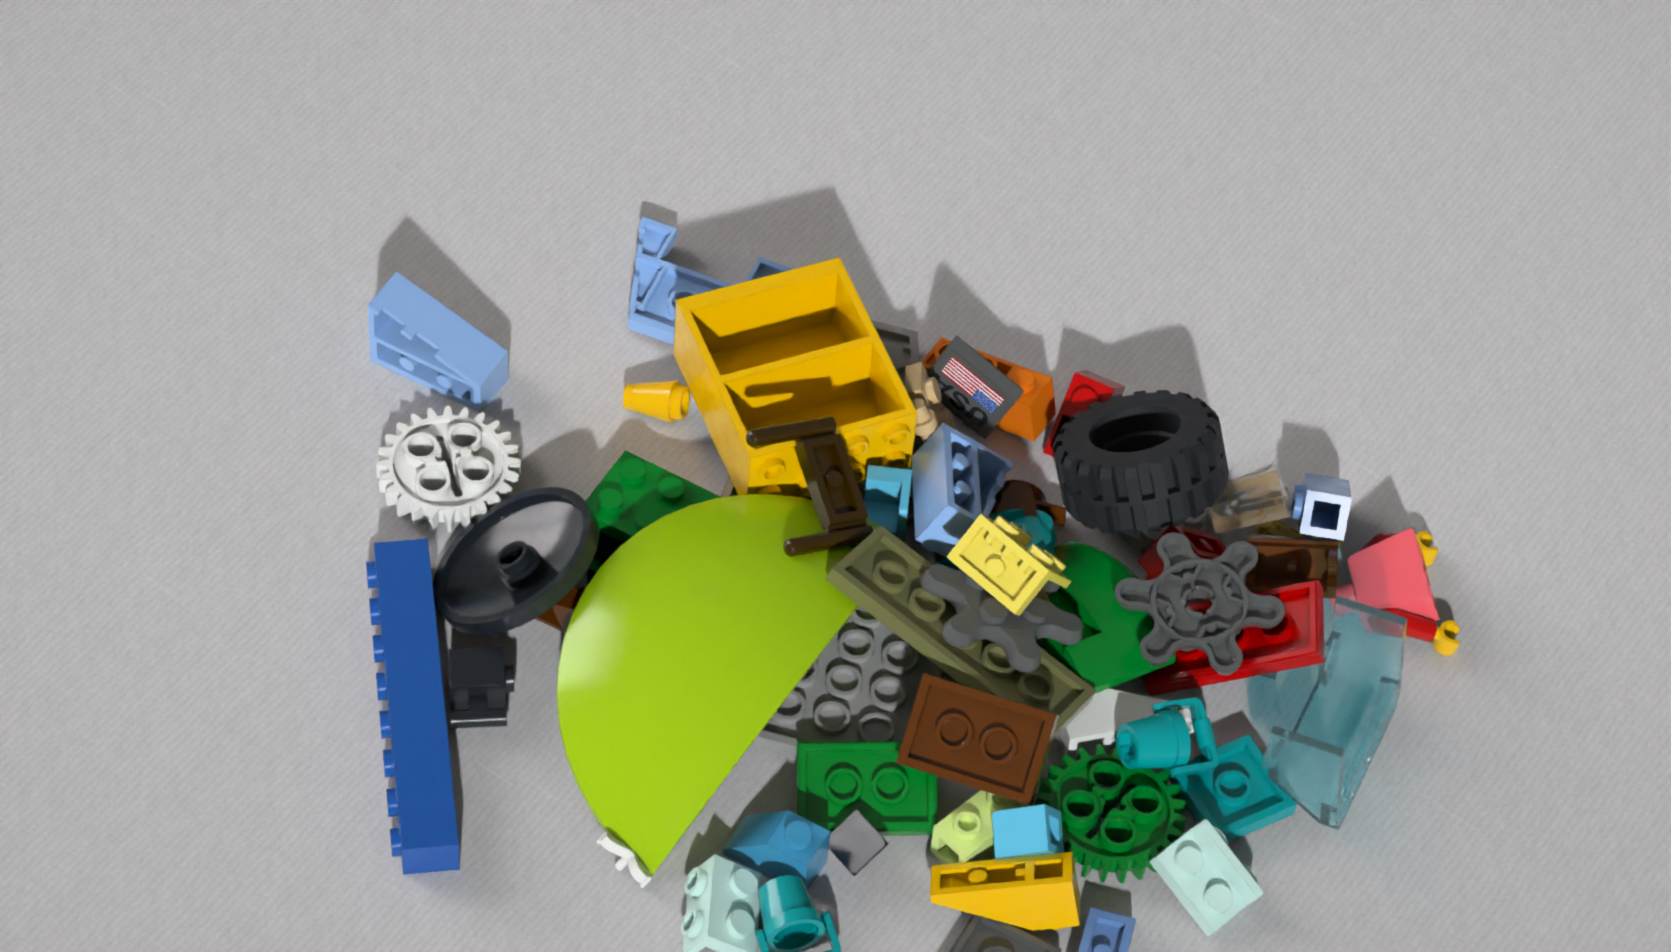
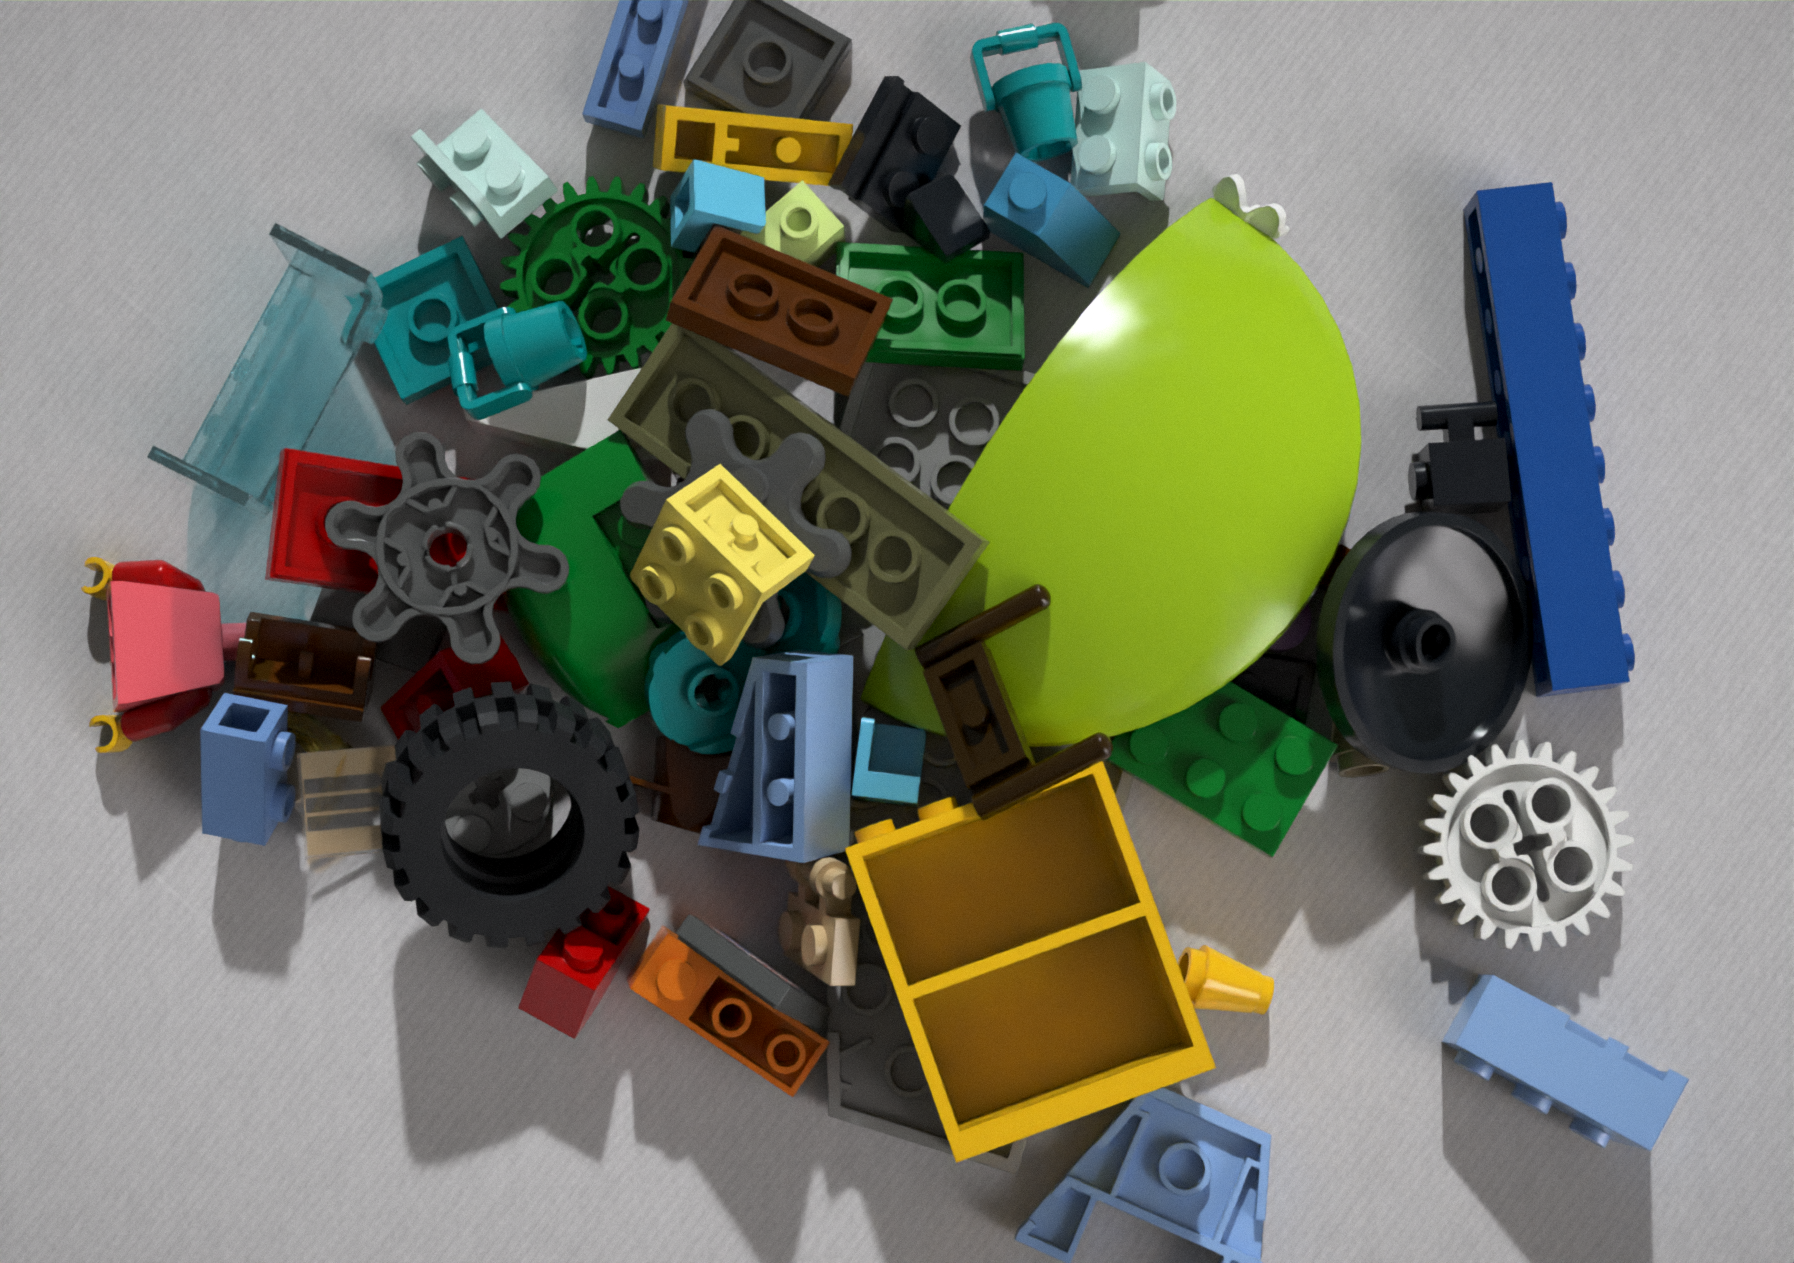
camera: 170 degrees left, 30 degrees up
none -> black plate [828,76,961,233]

